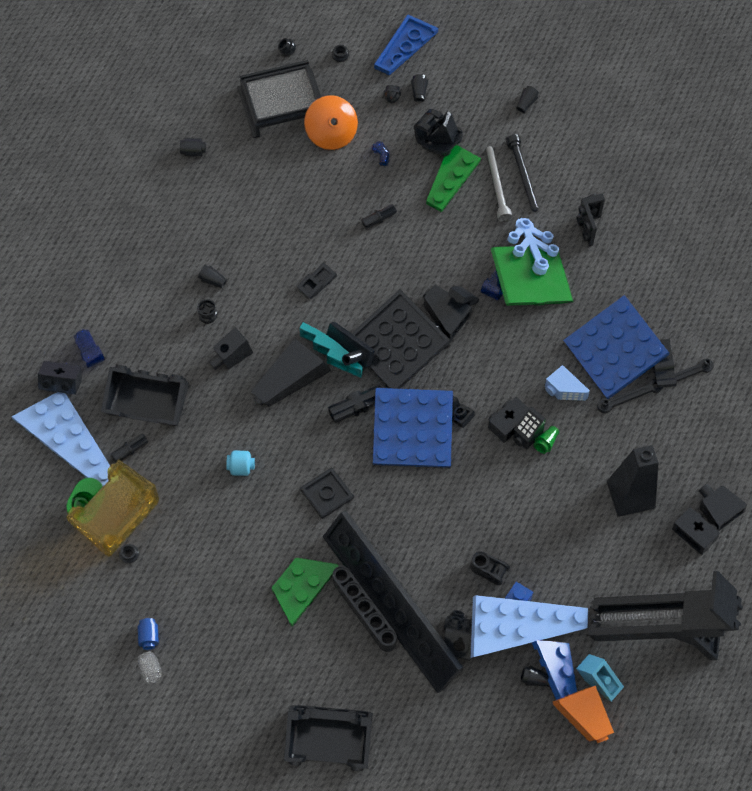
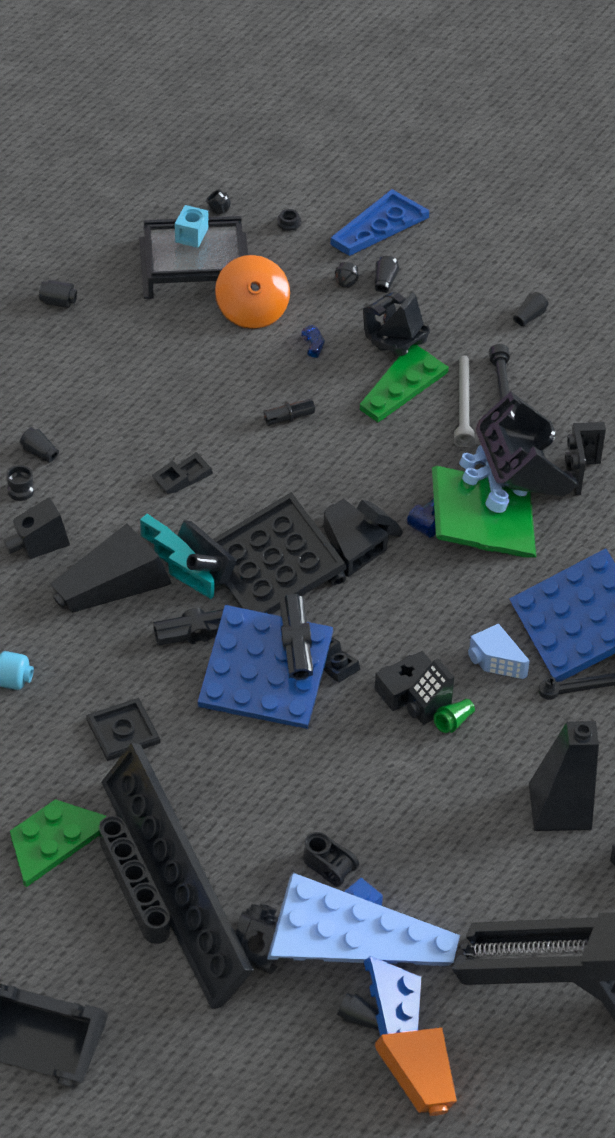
camera: 10 degrees right, 15 degrees down
medium azure slope [576,654,624,702] -> none
none -> medium azure brick [175,205,208,248]
none -> black piece [280,594,313,680]
none -> black windscreen [476,391,578,497]

